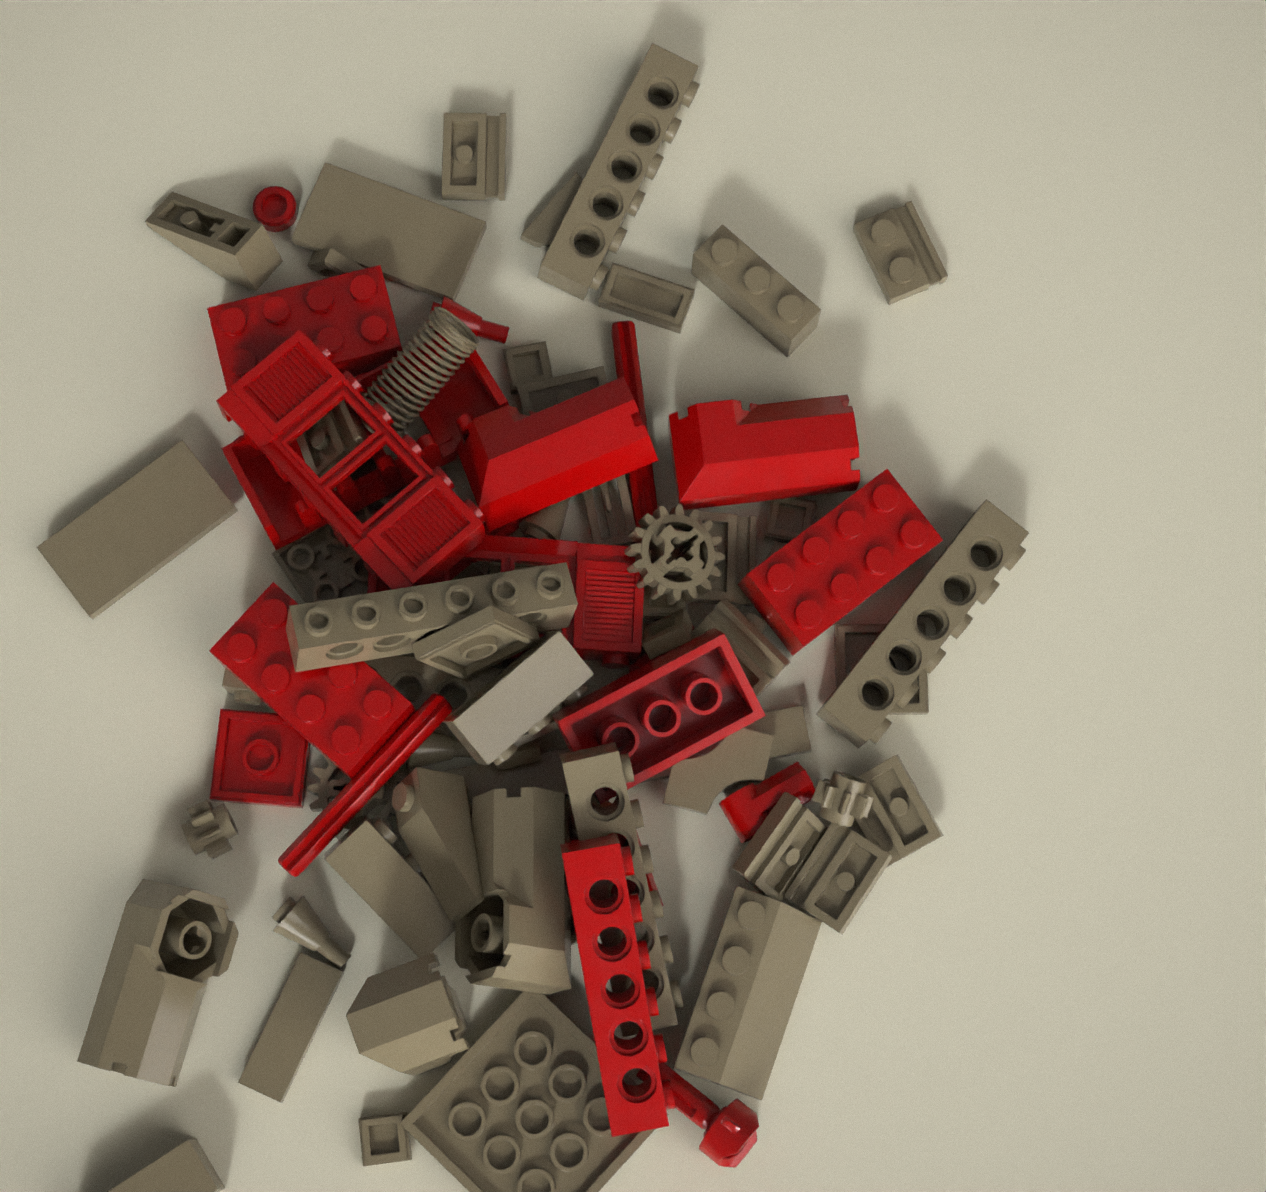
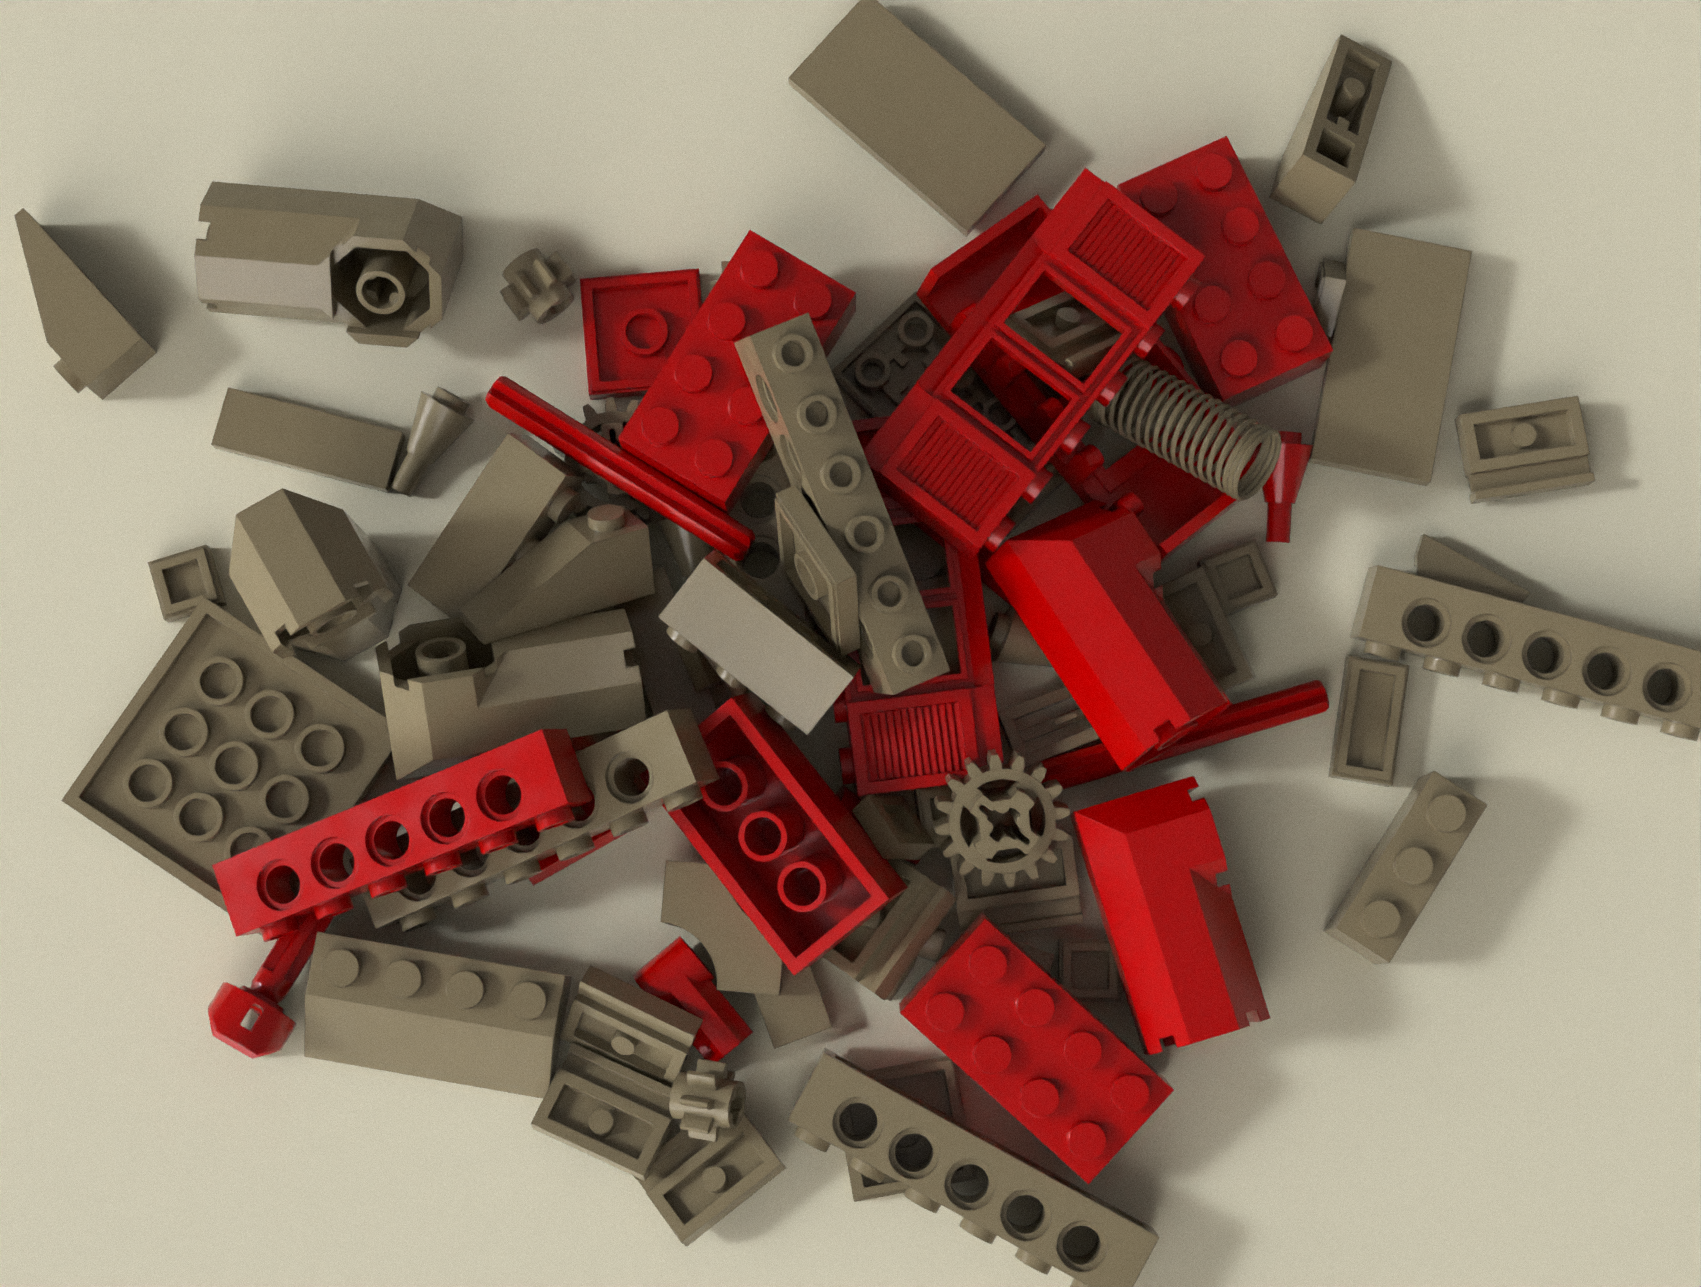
camera: 80 degrees right, 5 degrees up
red tile [253,186,298,232] -> none
dark tan plate [853,201,948,305] -> none

